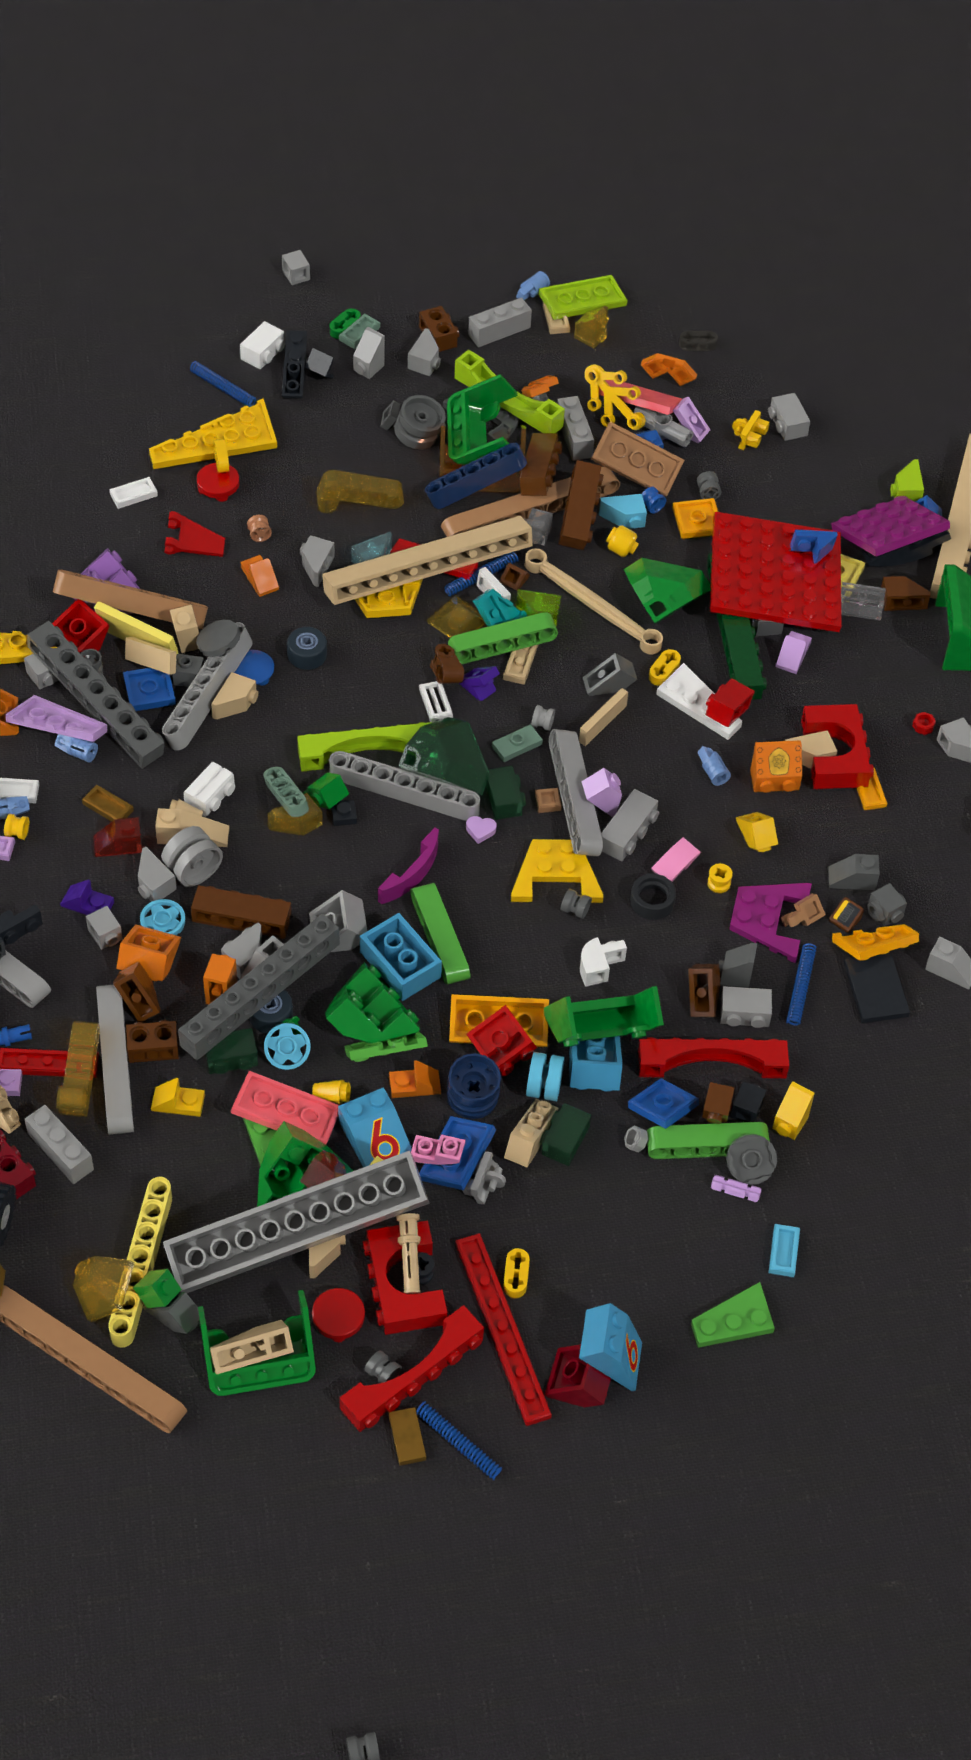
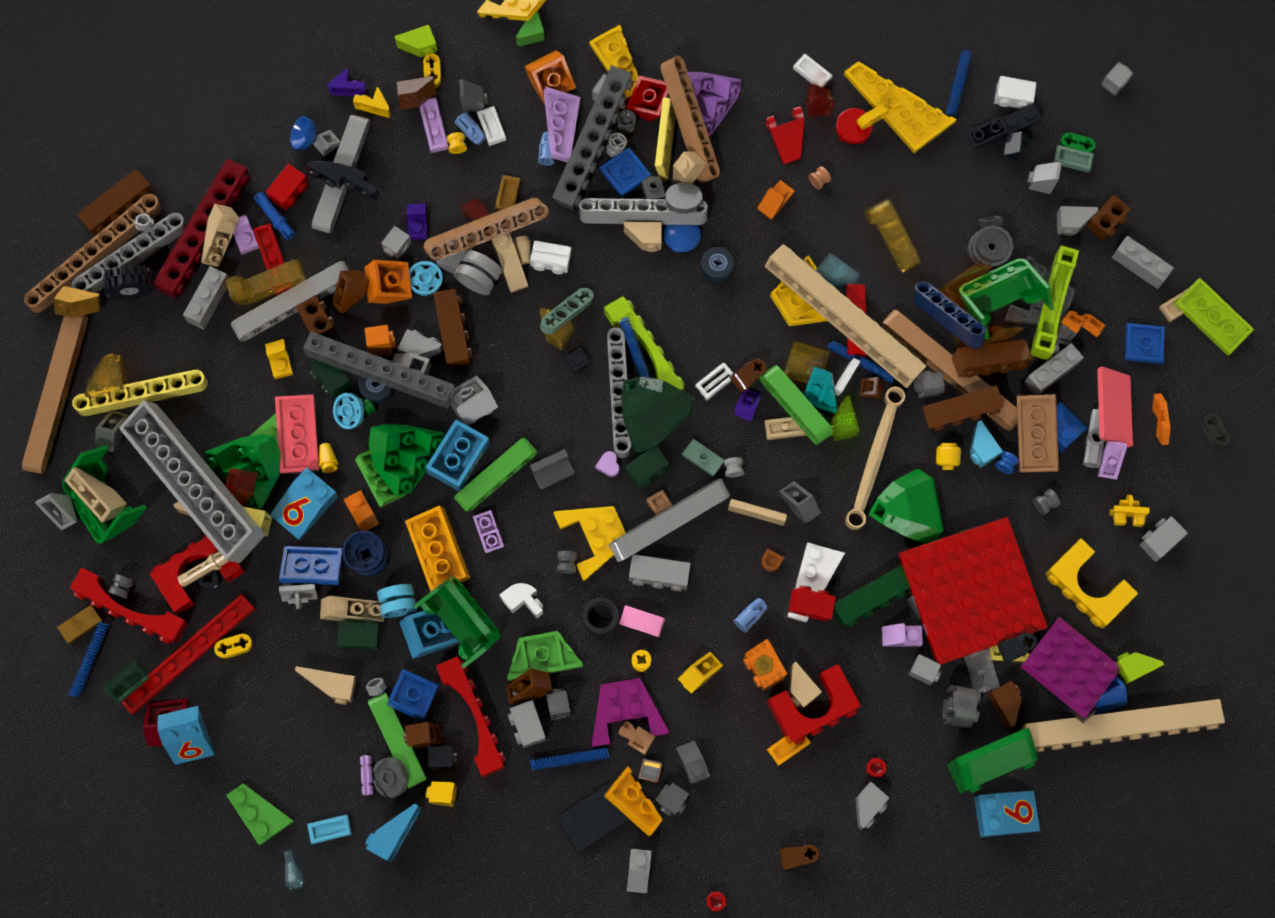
camera: 65 degrees right, 20 degrees up
tan tile [125,637,176,674] -> none
green brick [133,1269,182,1308] -> none
light grey slope [300,535,335,587] -> none
green brick [303,772,349,809] -> none
red tile [312,1288,365,1343] -> none
magenta slope [378,828,439,904] -> none
bright pink slope [411,1135,465,1165] -> none
red plate [466,1005,537,1076] -> none
medium blue hinge [516,271,550,300] -> none
clear yellow slope [574,306,609,348] -> none
lavender slope [581,768,622,817] -> none
yellow plant [585,364,646,430] -> none
yellow beam [649,649,681,686] -> none
light orange plate [672,498,718,539] -> none
blue slope [790,529,838,564] -> none
none -> light grey slope [35,493,77,530]
none -> clear green brick [104,659,149,705]
none -> clear light blue cone [284,850,305,889]
none -> tan slope [295,666,357,705]
none -> dark azure slope [365,804,422,863]
none -> medium nougat beam [424,198,548,261]
none -> lavender slope [473,510,504,553]
none -> bright green wing [507,631,583,681]
none -> dark grey panel [530,449,574,490]
none -> light grey wheel [606,133,627,158]
none -> blue piece [620,317,654,389]
none -> dark orange tile [761,548,784,572]
none -> clear red slope [806,84,834,117]
none -> light grey brick [908,654,941,685]
none -> flat silver brick [942,685,981,728]
none -> black piece [997,633,1037,663]
none -> yellow arch [1045,539,1138,628]
none -> blue plate [1124,323,1165,364]

